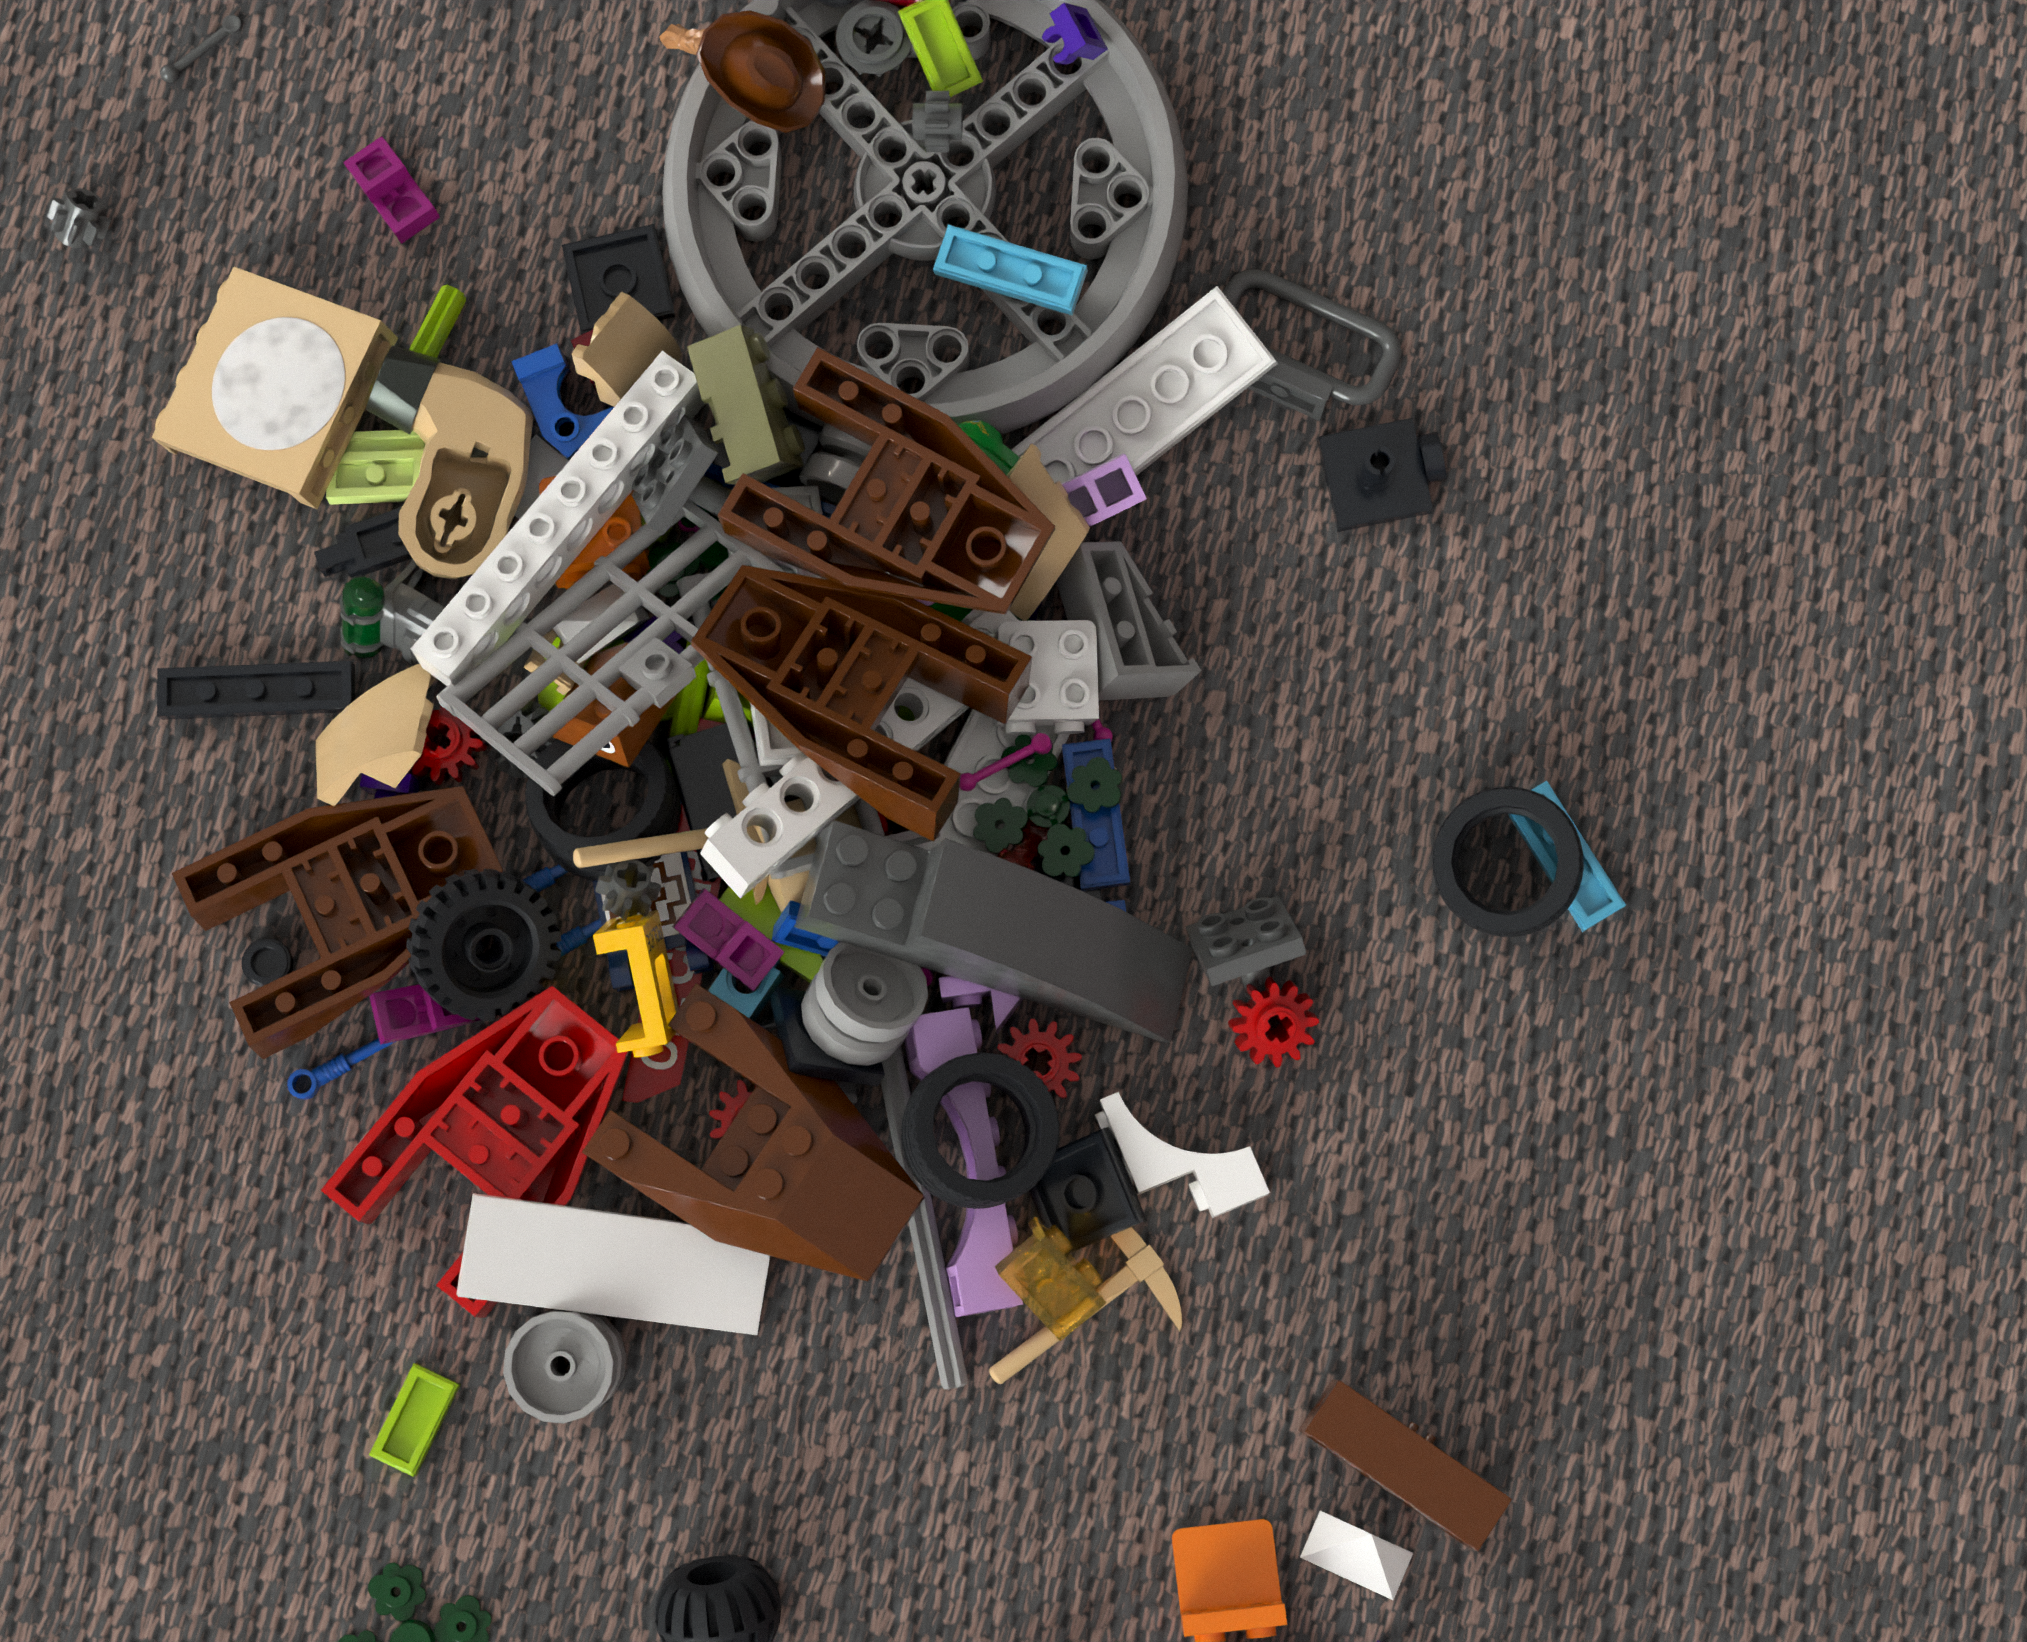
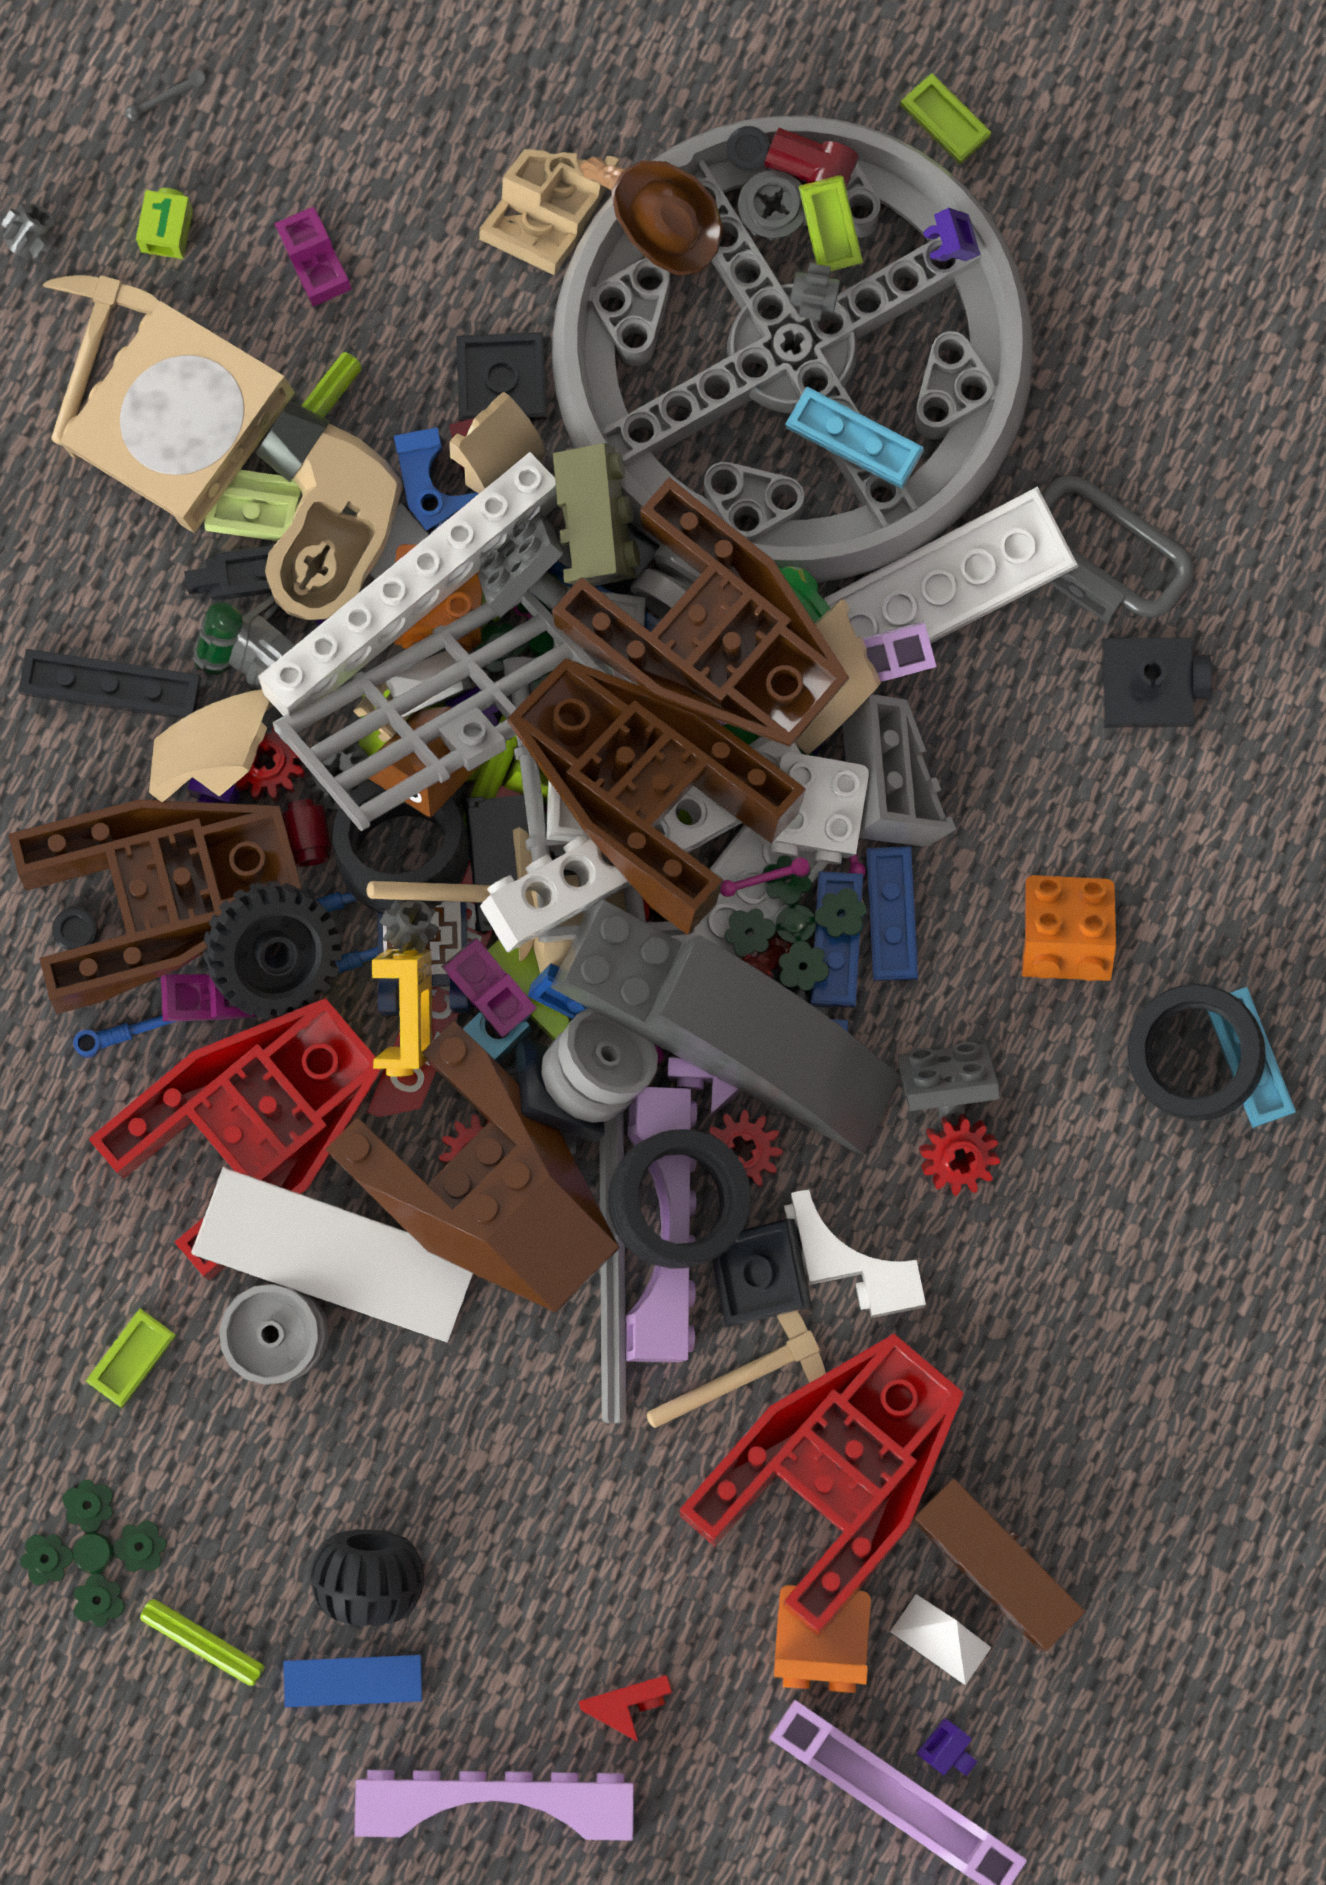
camera: 10 degrees right, 0 degrees up
clear yellow bracket [995,1217,1107,1341] -> none
none -> tan piece [43,275,160,445]
none -> lime brick [136,188,193,259]
none -> dark red brick [281,799,332,867]
none -> tan slope [479,149,619,275]
none -> red wedge [679,1334,964,1638]
none -> blue tile [866,846,918,982]
none -> orange bracket [1022,875,1116,981]

